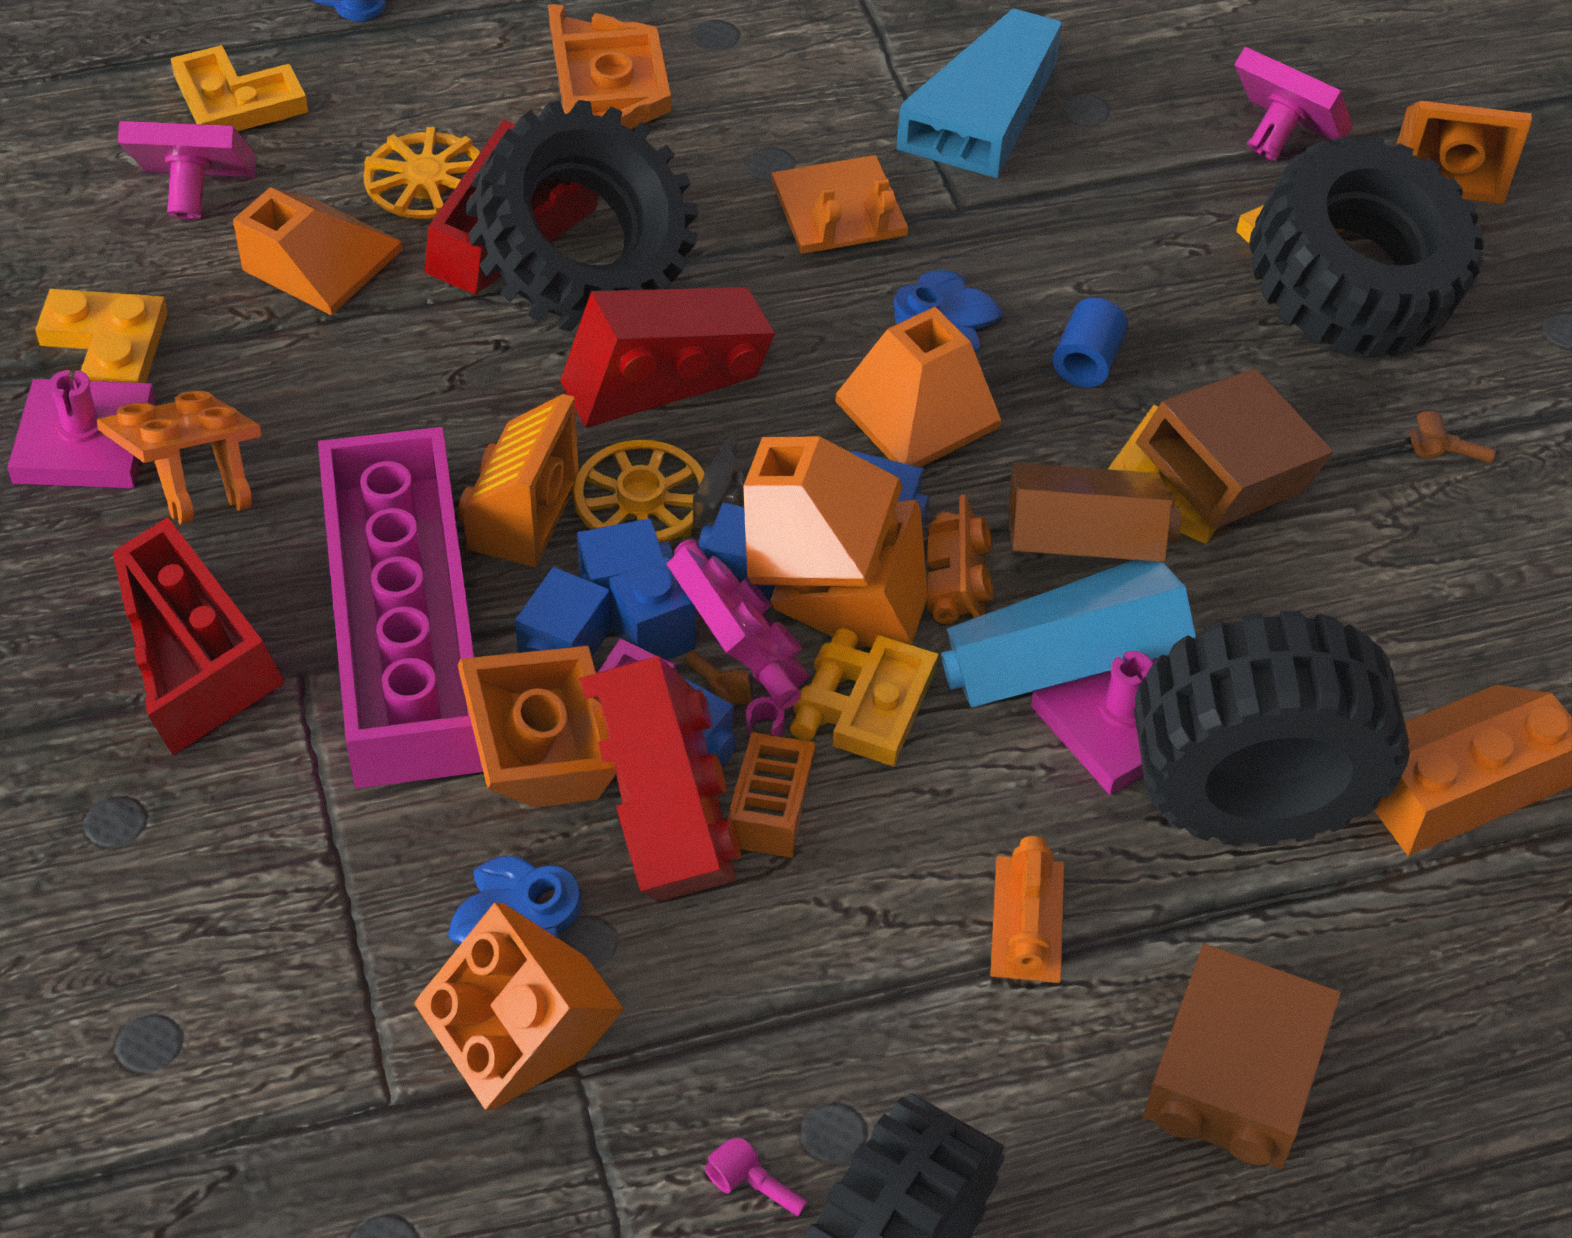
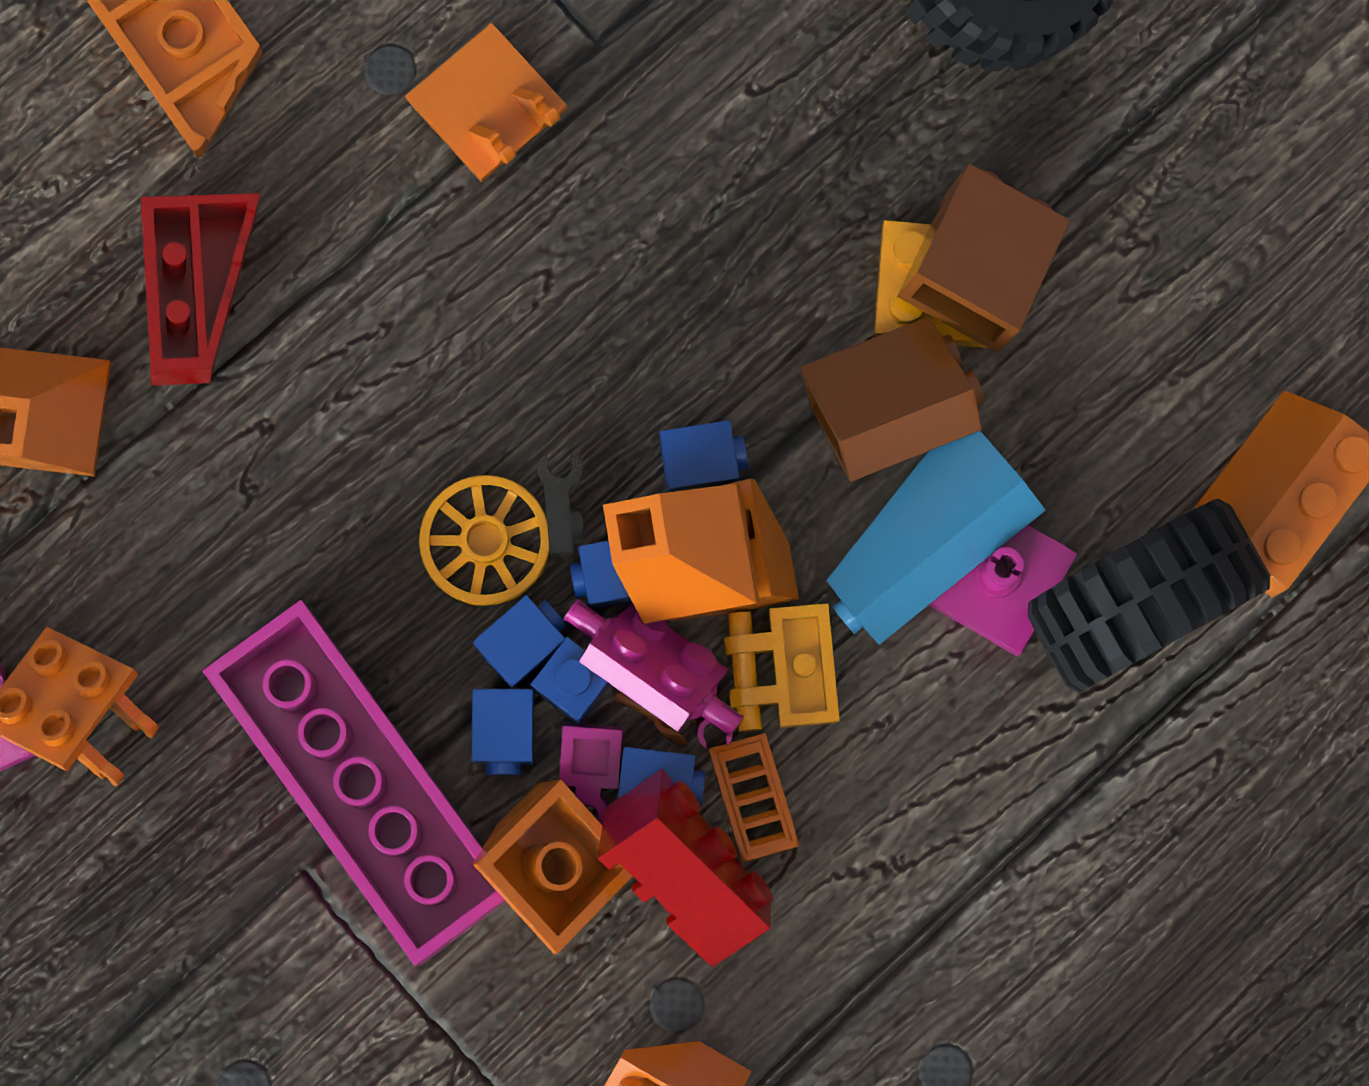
camera: 30 degrees left, 30 degrees up
red wedge [112,517,285,755] -> none
light orange wheel [363,127,480,219] -> none
blue plate [448,856,582,944] -> none
orange slope [457,394,579,568] -> none
black tyre [466,100,698,332] -> none
red wedge [560,287,775,428] -> none
orange slope [835,307,1001,468] -> none
blue plate [893,270,1003,353] -> none
orange hinge [927,495,993,624] -> none
orange hinge [990,836,1064,983] -> none
blue brick [1052,298,1128,388] -> none
dark orange brick [1143,943,1341,1170] -> none
dark orange hand [1409,411,1496,463] -> none

